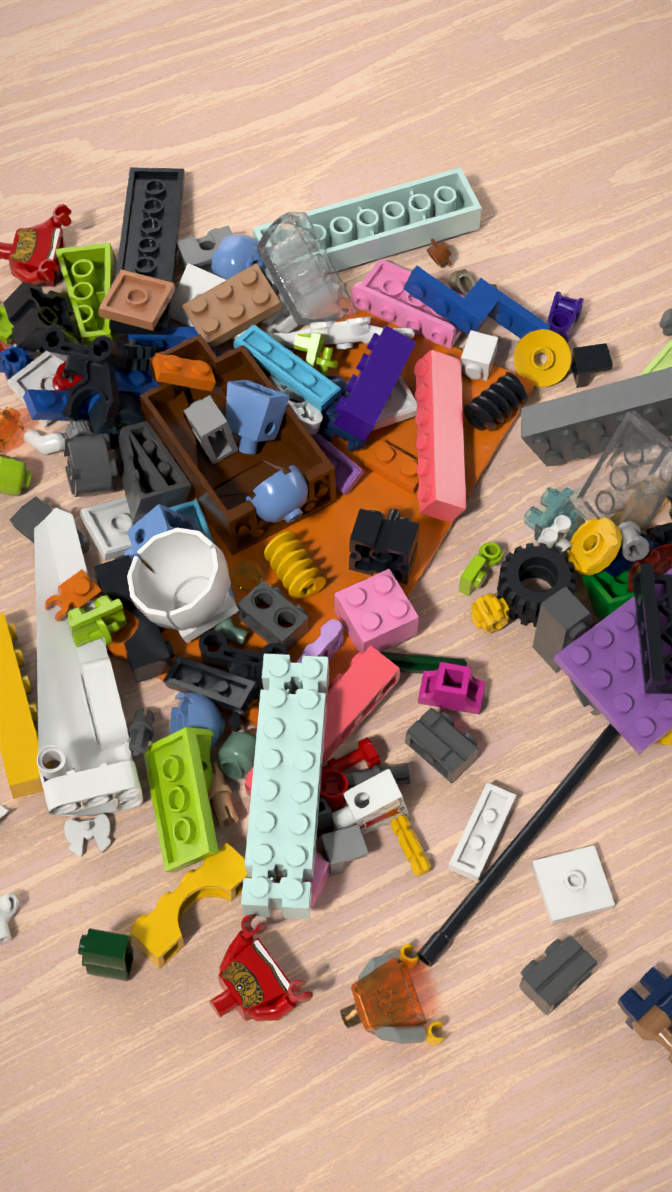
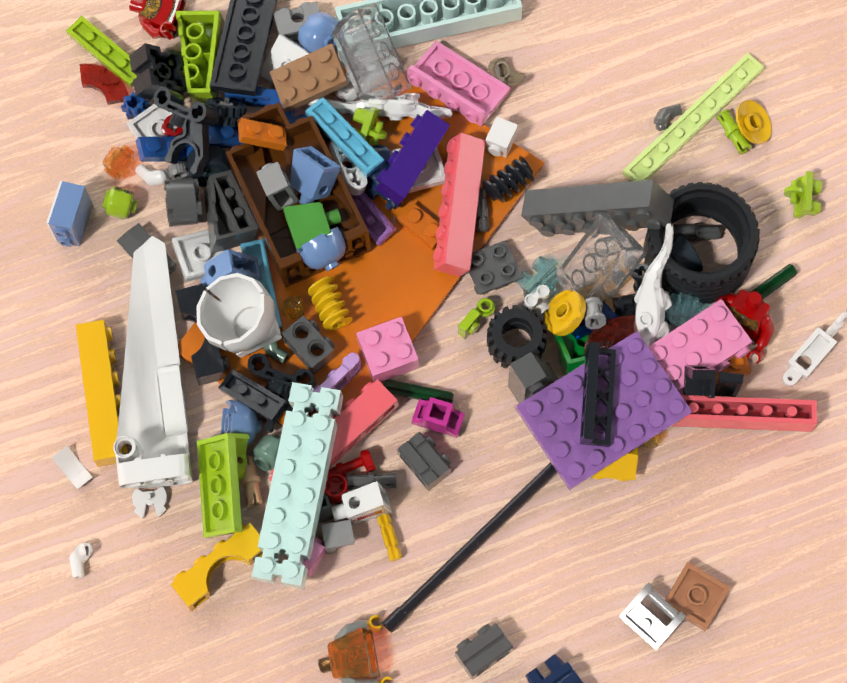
camera: 10 degrees right, 10 degrees up
orange plate [45,569,102,622] -> none
lime hips [67,595,127,647] -> none
dark green brick [78,928,134,981] -> none
nougat plate [98,269,175,331] -> none
dark grey axle [128,708,154,756] -> none
red torso [209,914,313,1021] -> none
black brick [349,509,419,585] -> none
blue bracket [403,266,551,339] -> none
dark orange plate [427,238,452,267] -> none
white plate [448,783,516,882] -> none
yellow gear [471,593,510,634] -> none
yellow dish [513,329,571,387] -> none
white plate [531,845,615,925] -> none
dark purple piece [547,291,584,343] -> none
black panel [570,343,613,388] -> none
none -> bright green torso [283,202,342,252]
none -> dark grey hinge [469,240,523,295]
none -> dark grey axle [476,187,489,233]

